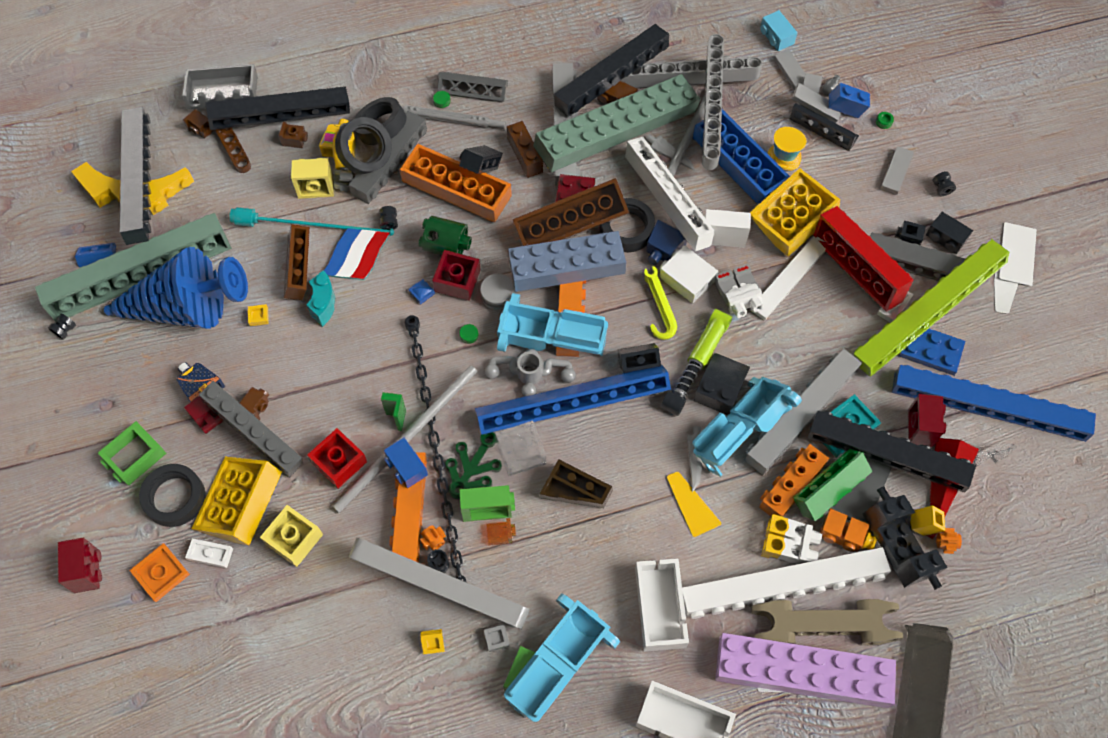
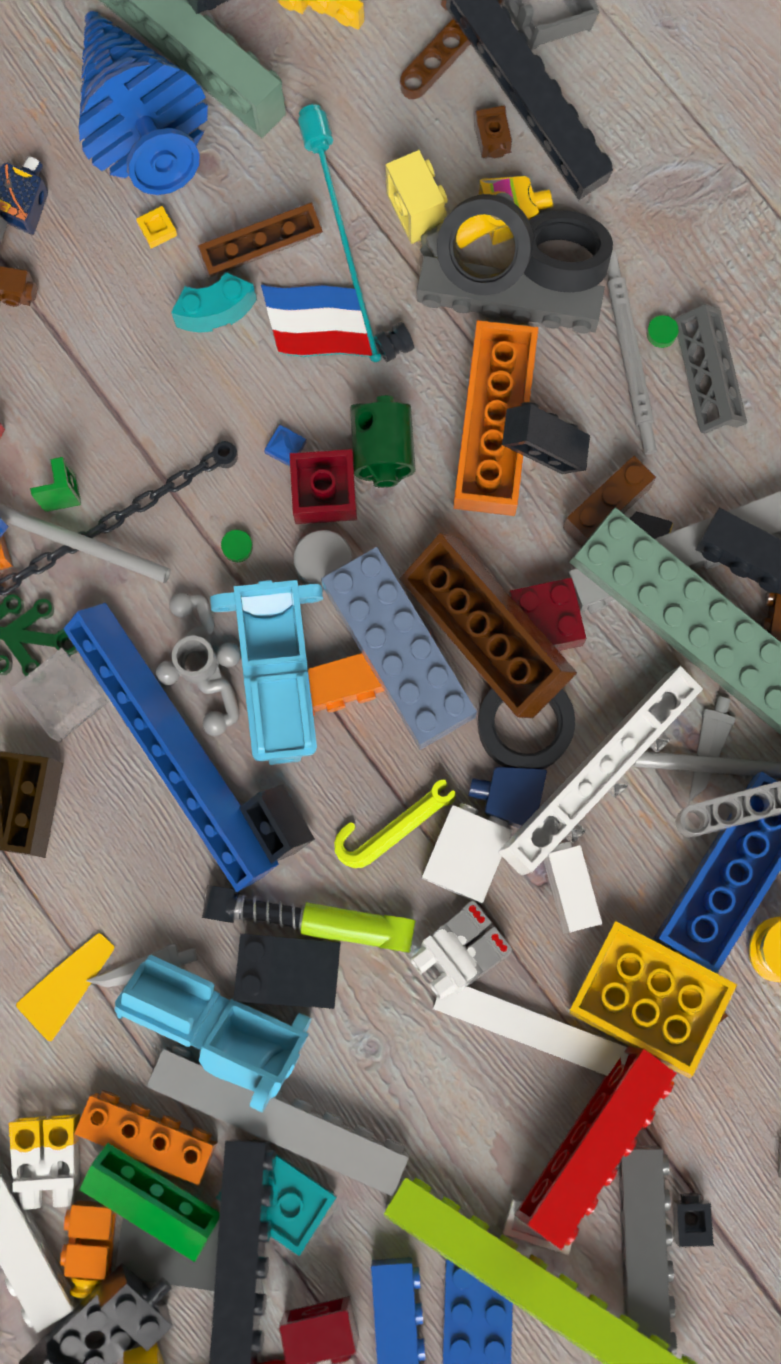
camera: 75 degrees right, 15 degrees up
black brick [926,211,974,254] -> none

